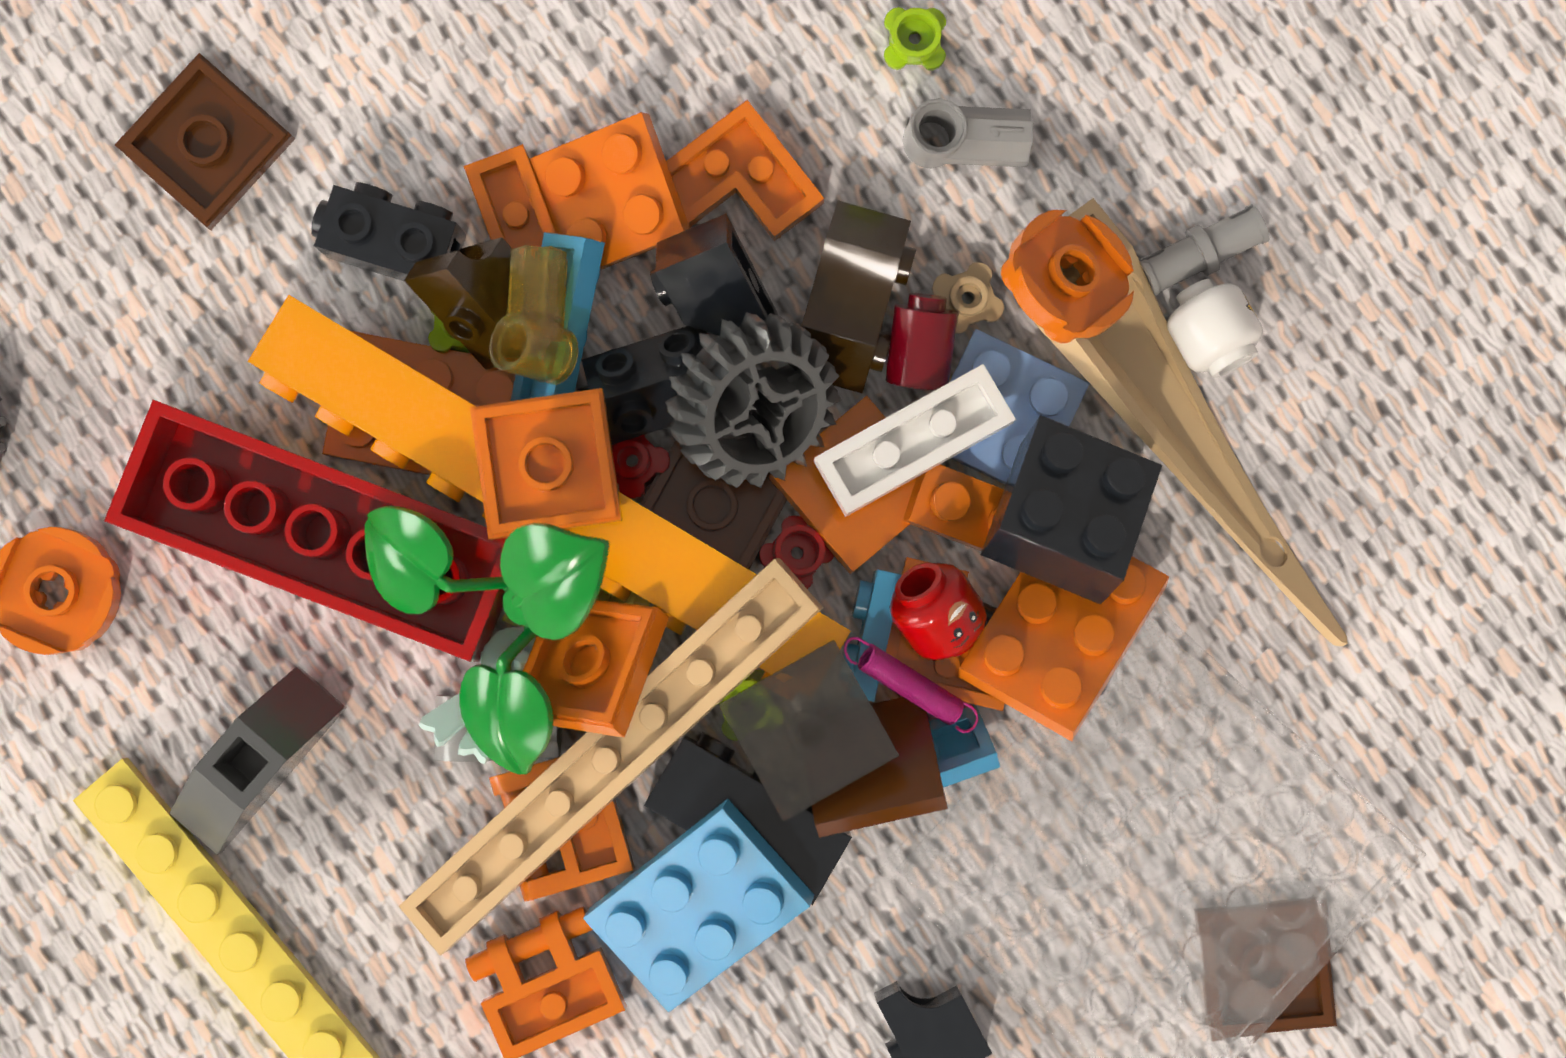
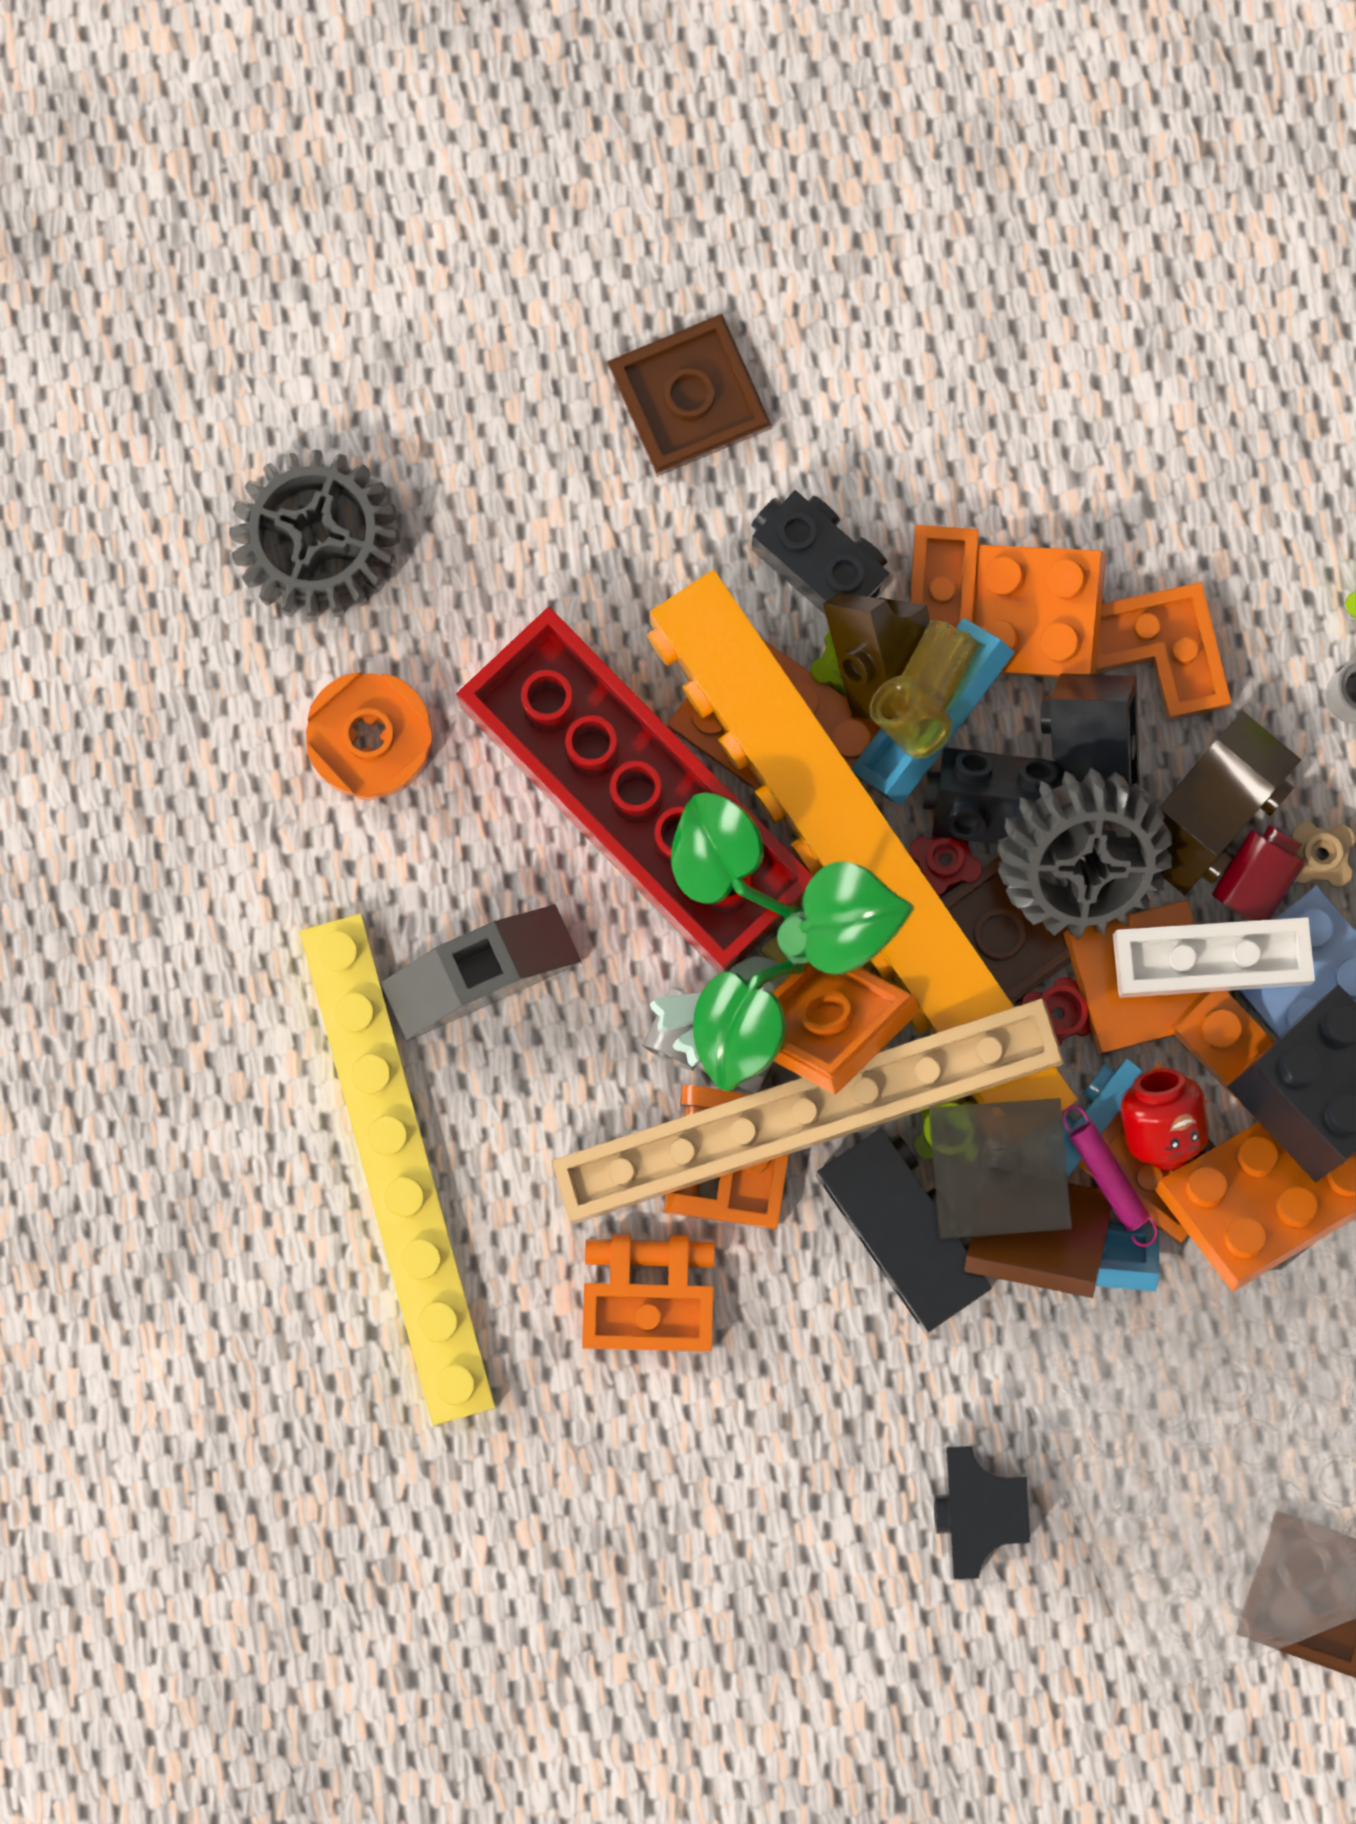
camera: 30 degrees right, 5 degrees down
orange plate [470,388,622,540] -> none
plate [583,799,814,1012] -> none

